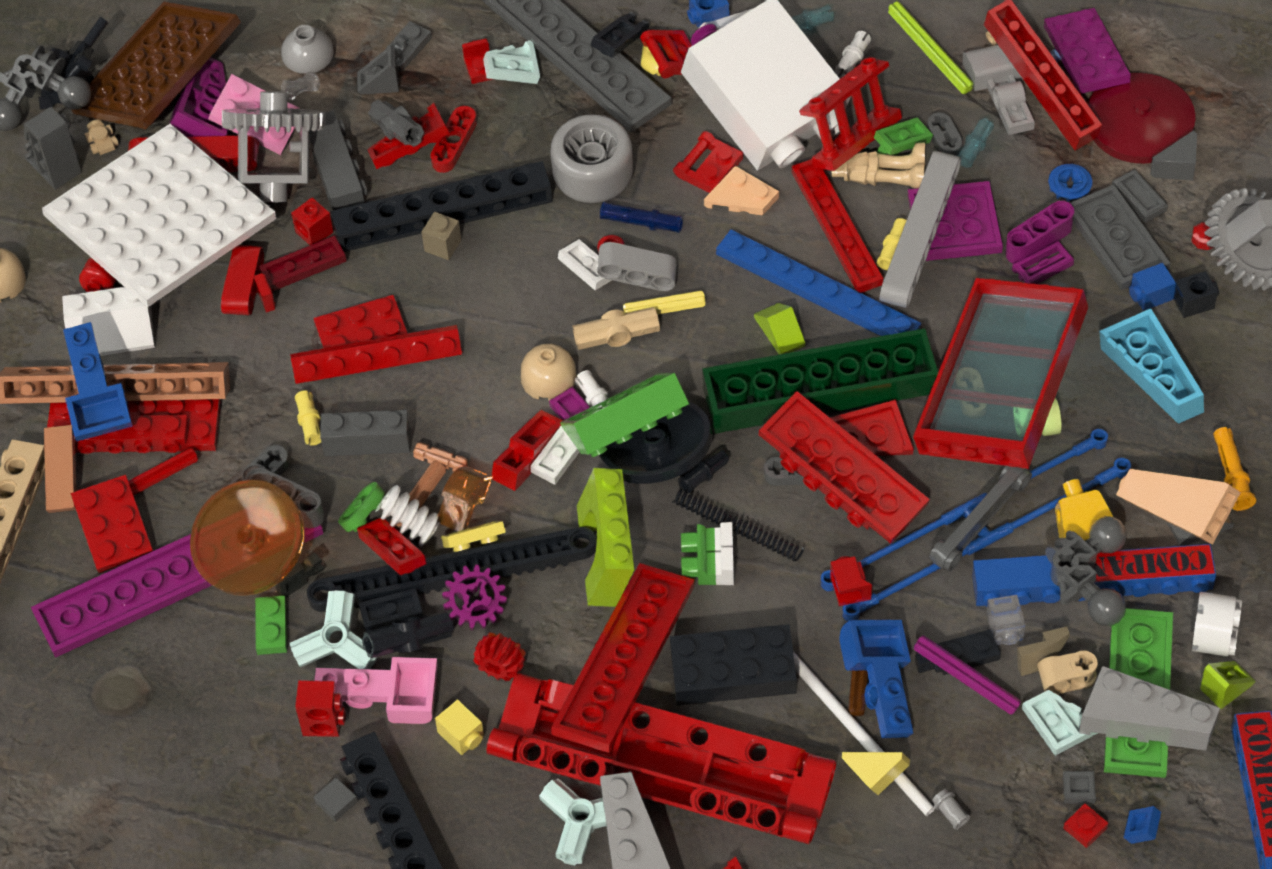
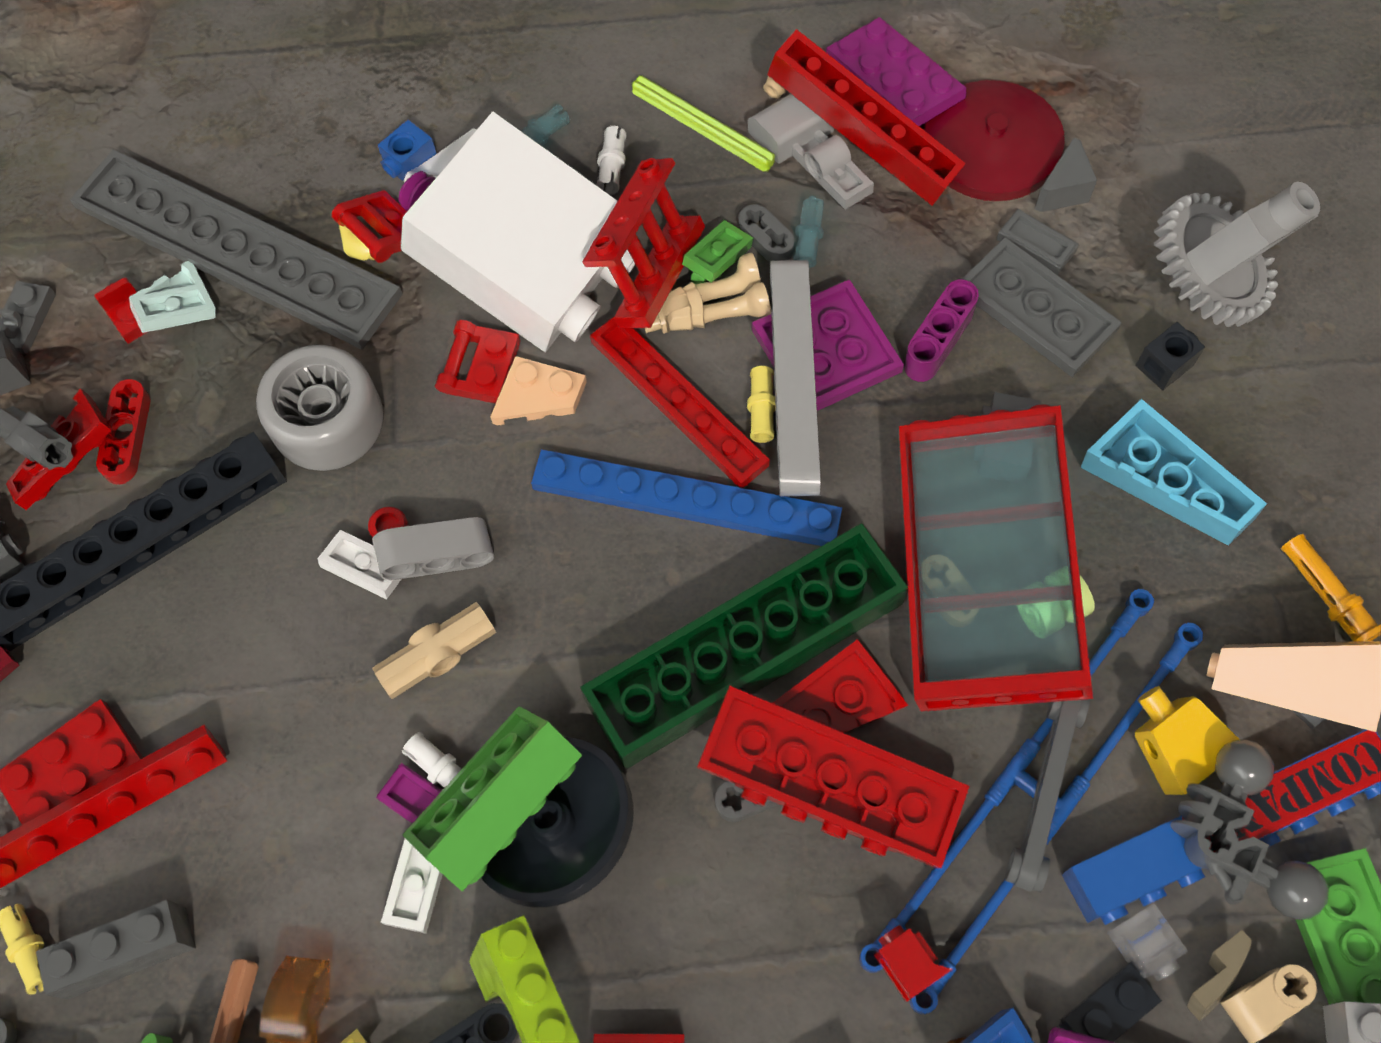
camera: 20 degrees left, 10 degrees up
nougat axle [413,442,468,474] -> none
dark tan brick [422,212,461,260] -> none
red slope [491,410,563,491] -> none
tan cylinder [521,343,577,401] -> none
black hinge [590,12,650,58] -> none
clear blue pin [600,202,683,234] -> none
light yellow axle [623,290,706,315] -> none
black piece [672,489,804,562] -> none
black axle [678,449,729,493] -> none
bright green hips [681,522,734,585] -> none
lime slope [754,303,805,354] -> none
magenta tile [1012,241,1074,284] -> none
blue gear [1048,164,1092,202] -> none
blue brick [1129,263,1176,311] -> none
red tile [1191,222,1214,250] -> none

